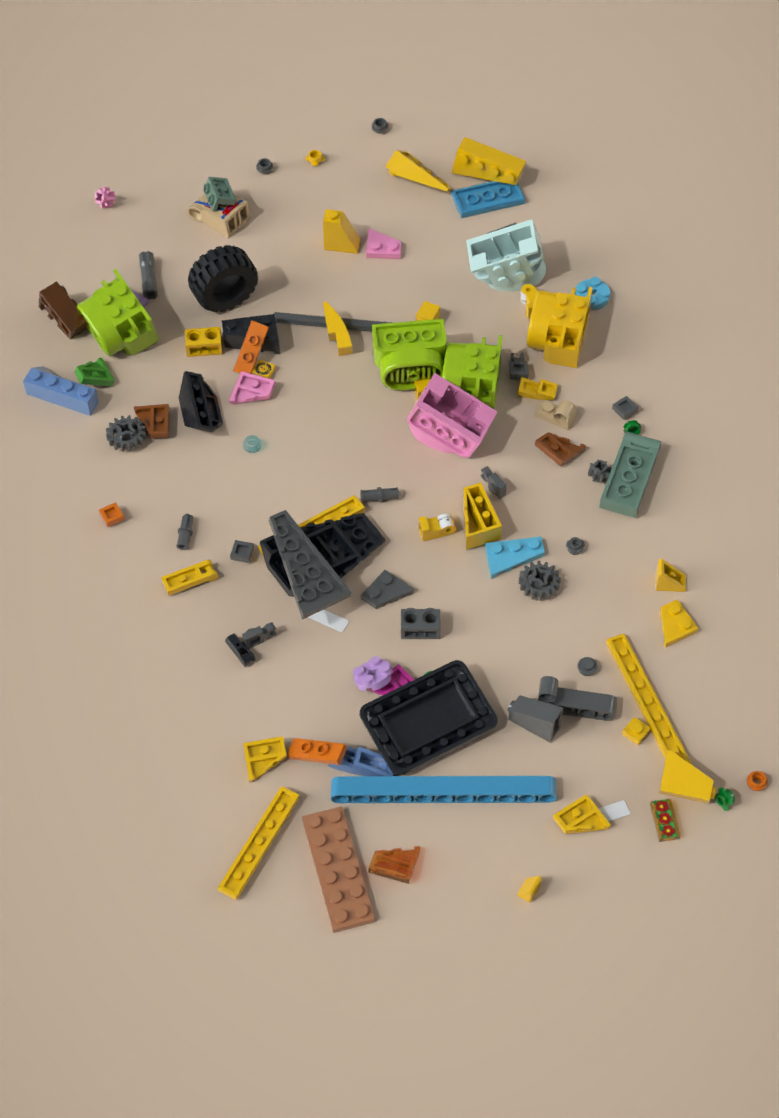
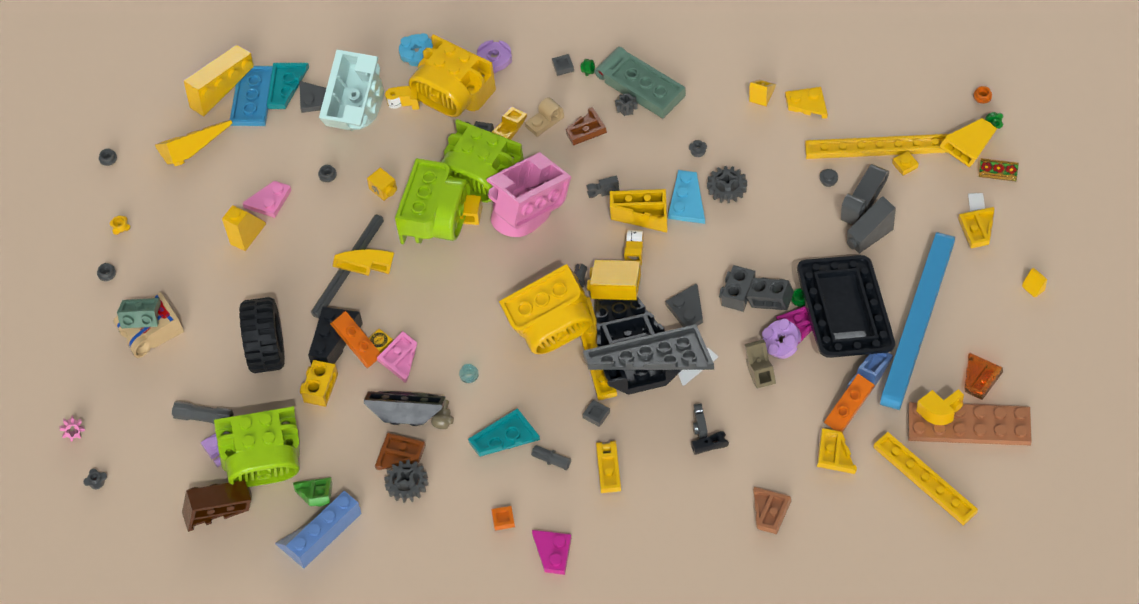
camera: 65 degrees left, 0 degrees up
none -> dark grey plate [83,469,107,490]
none -> teal wing [267,63,309,109]
none -> dark grey plate [318,165,337,182]
none -> dark tan piece [431,400,454,429]
none -> teal wing [468,408,540,457]
none -> lavender plate [477,40,512,74]
none -> yellow brick [499,264,593,355]
none -> dark pink wing [532,530,572,575]
none -> yellow brick [587,260,641,300]
none -> dark tan brick [745,339,776,389]
none -> dark grey brick [747,278,794,310]
none -> nougat wing [753,487,792,534]
none -> yellow brick [916,389,964,425]

